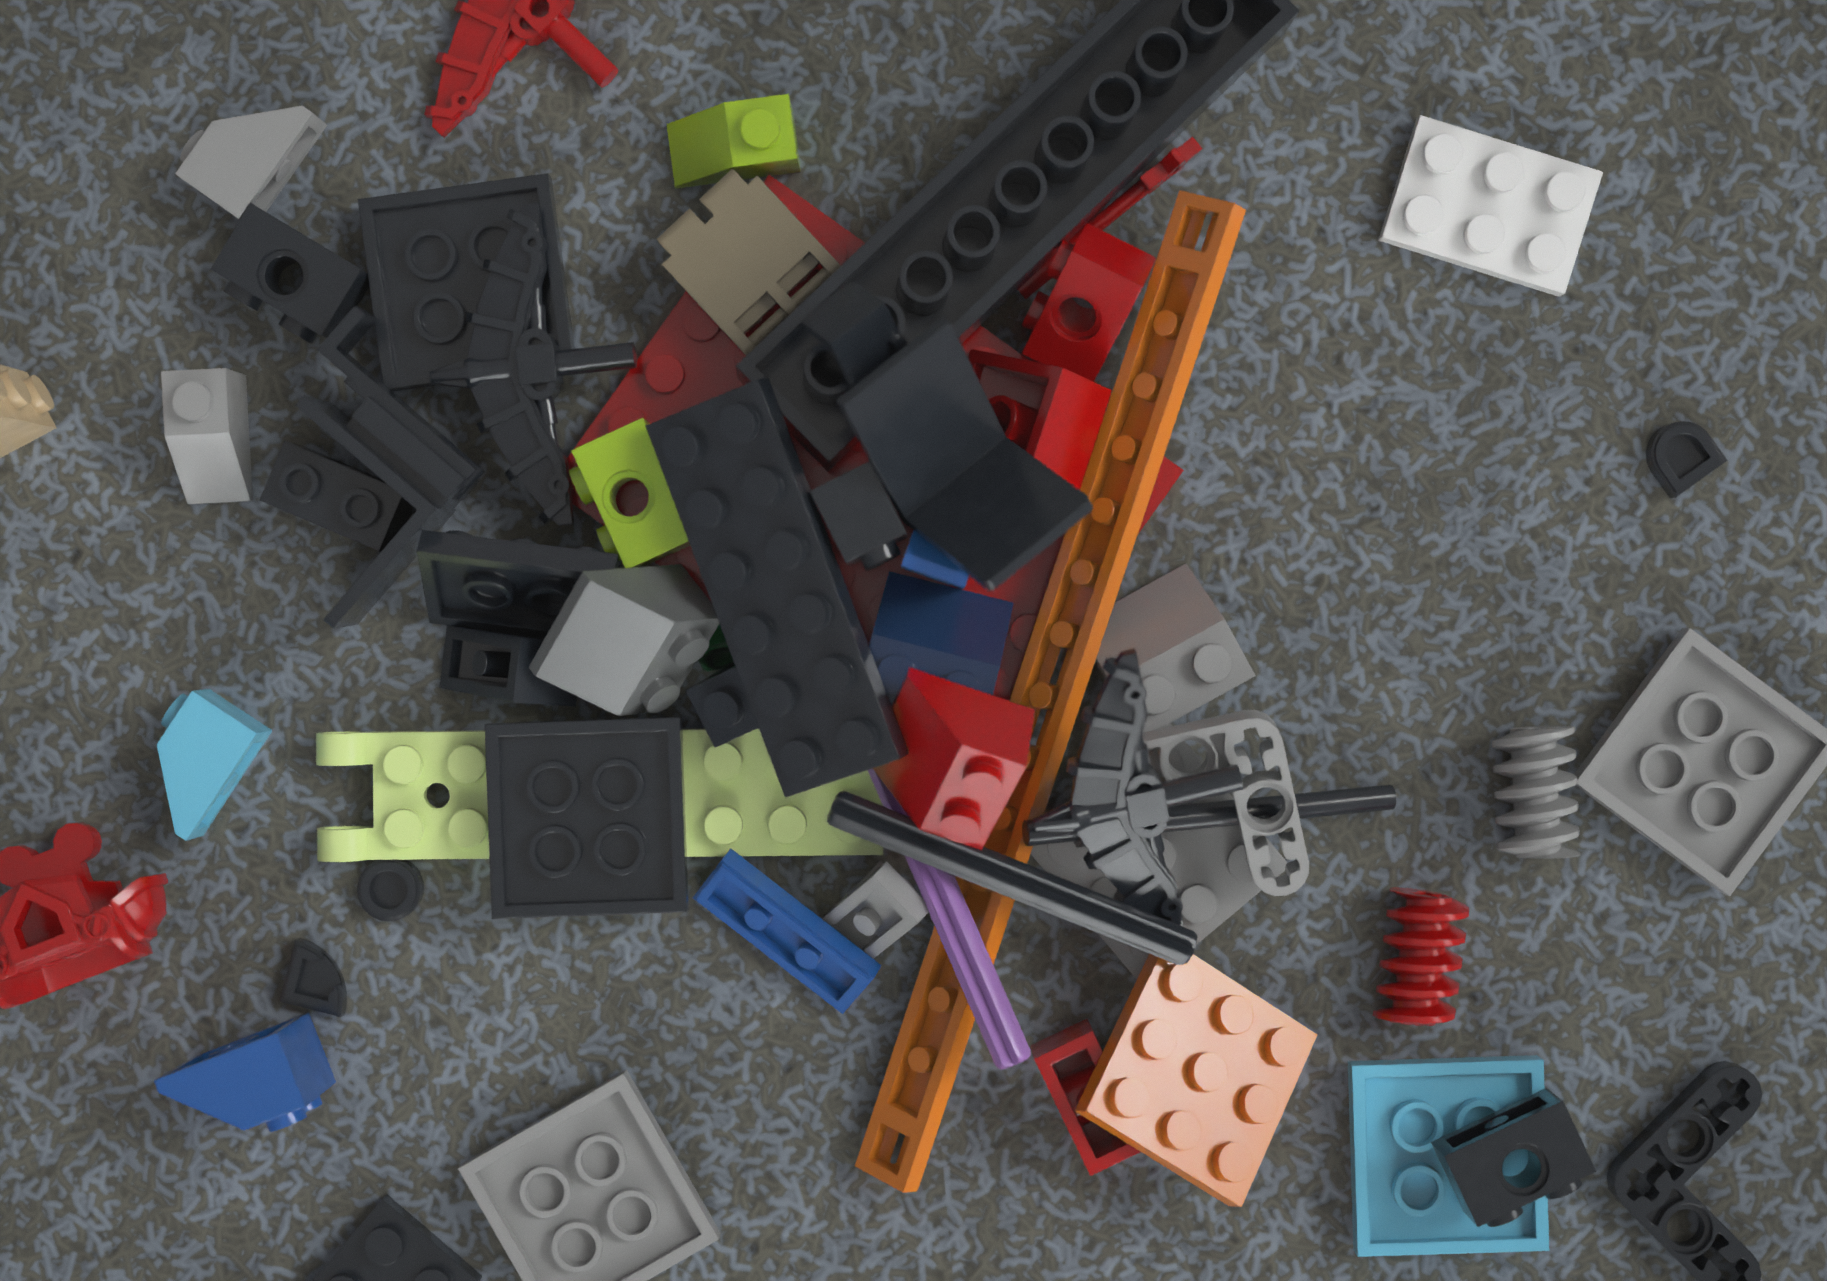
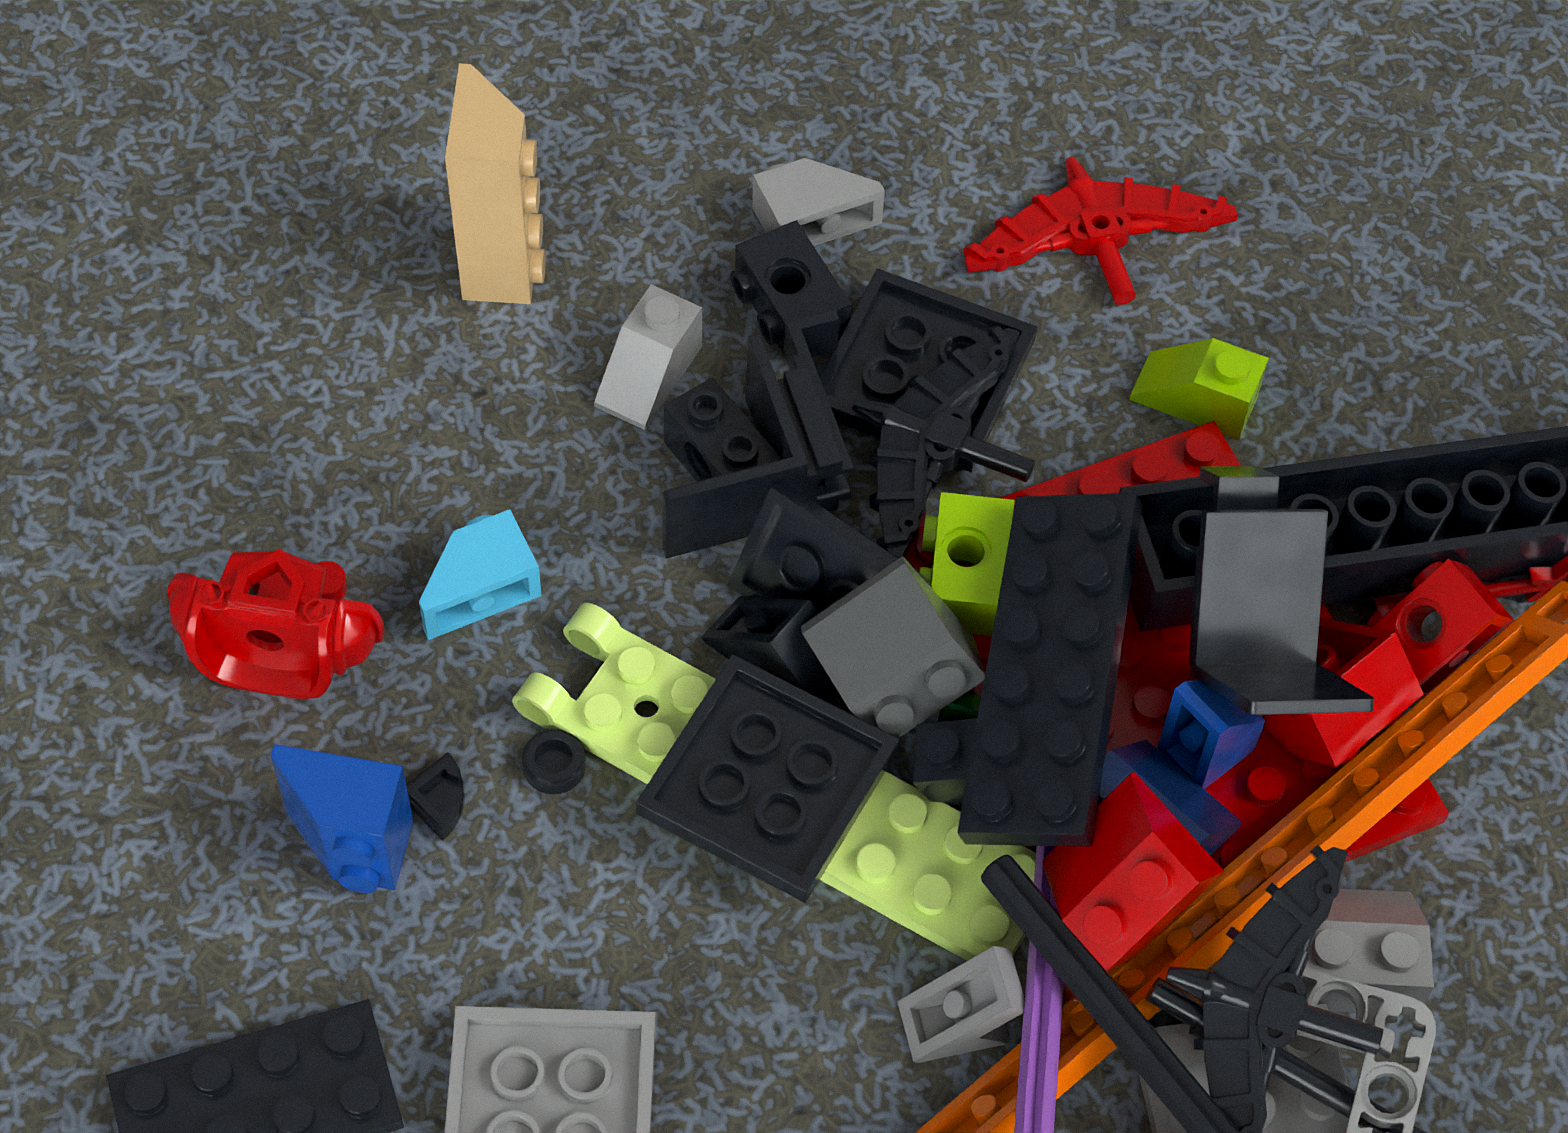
camera: 30 degrees right, 30 degrees down
dark tan plate [656,169,840,356] -> none
blue tile [693,849,882,1014] -> none
black brick [810,461,907,571] -> none

